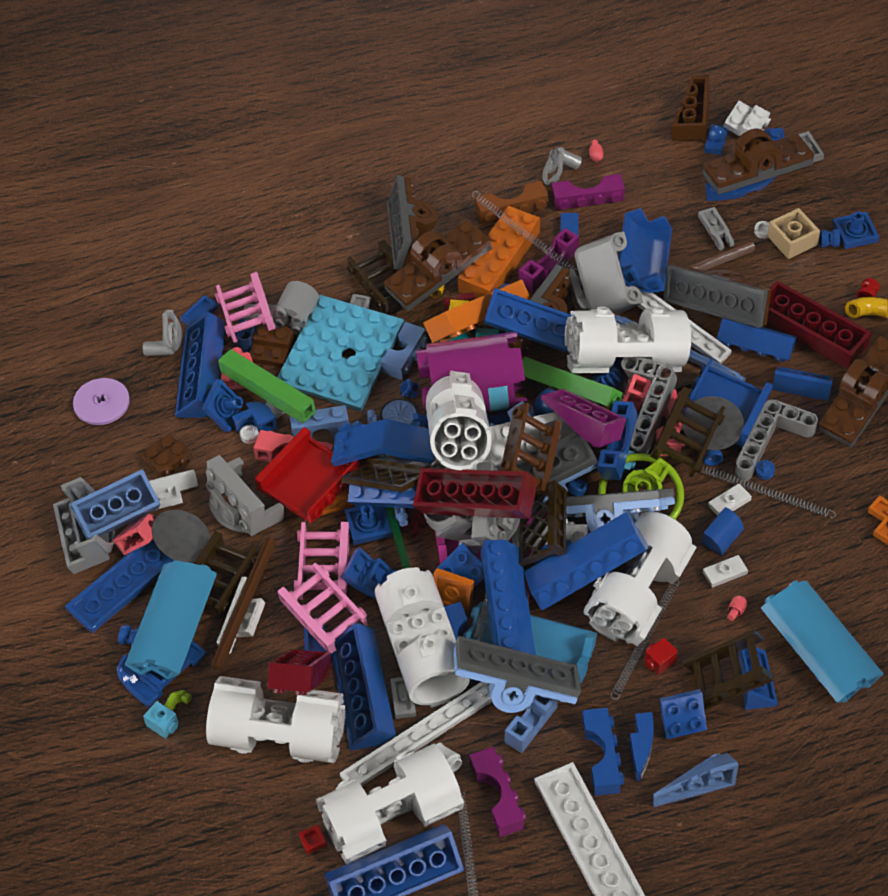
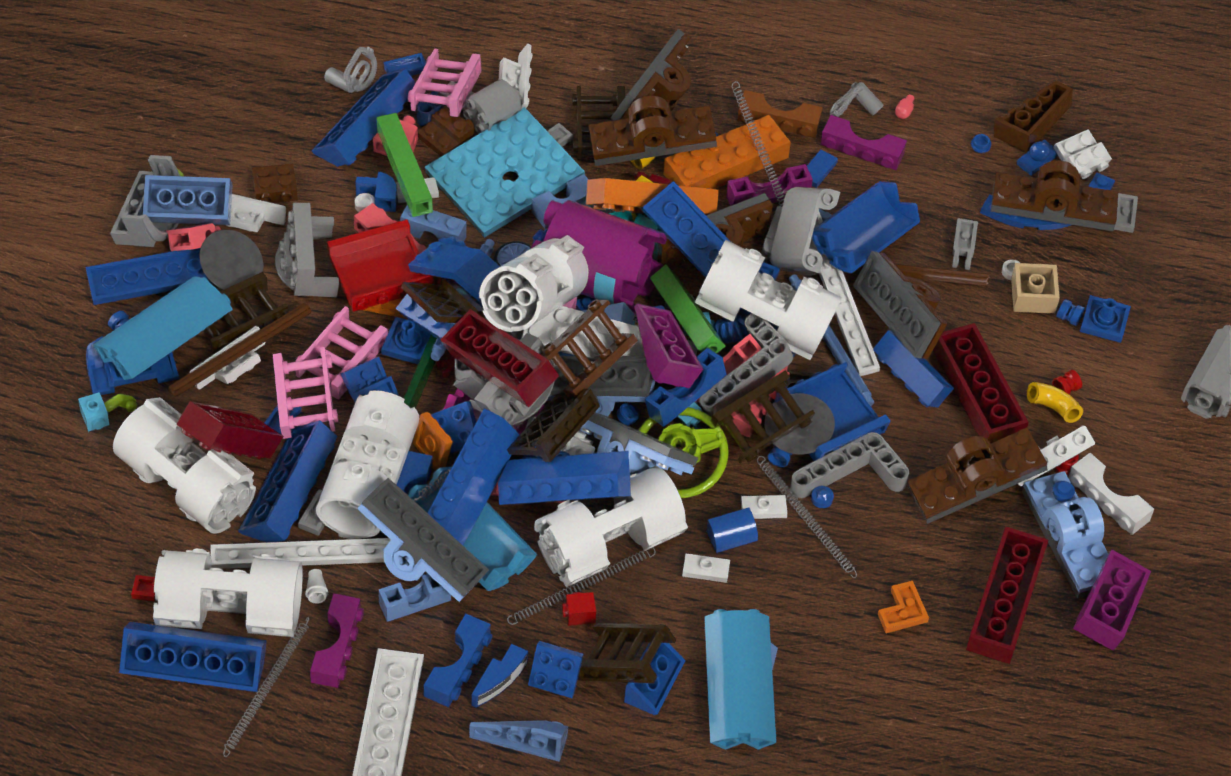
camera: 25 degrees right, 0 degrees up
lavender piece [73,378,130,425] -> none
blue plate [202,379,244,432] -> none
coral cylinder [727,595,747,621] -> none
blue slope [772,366,834,401] -> none
none -> white bracket [498,44,533,109]
none -> blue plate [971,134,991,153]

